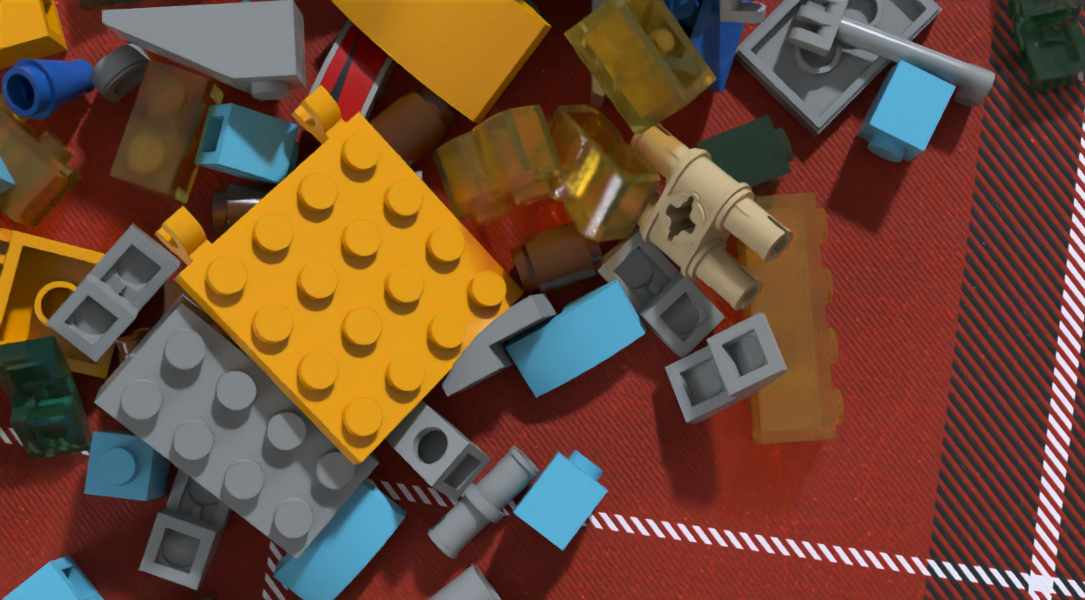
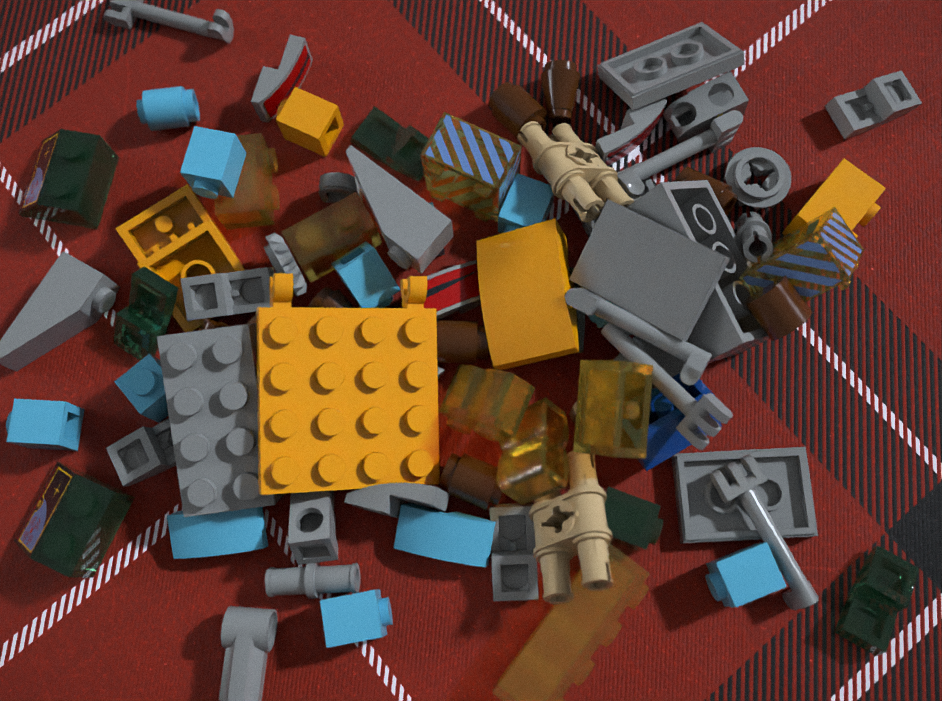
camera: 50 degrees right, 10 degrees down
blue cone [2,59,95,120] -> none
light grey slope [665,312,788,424] -> none
none -> light grey gear [263,233,307,297]

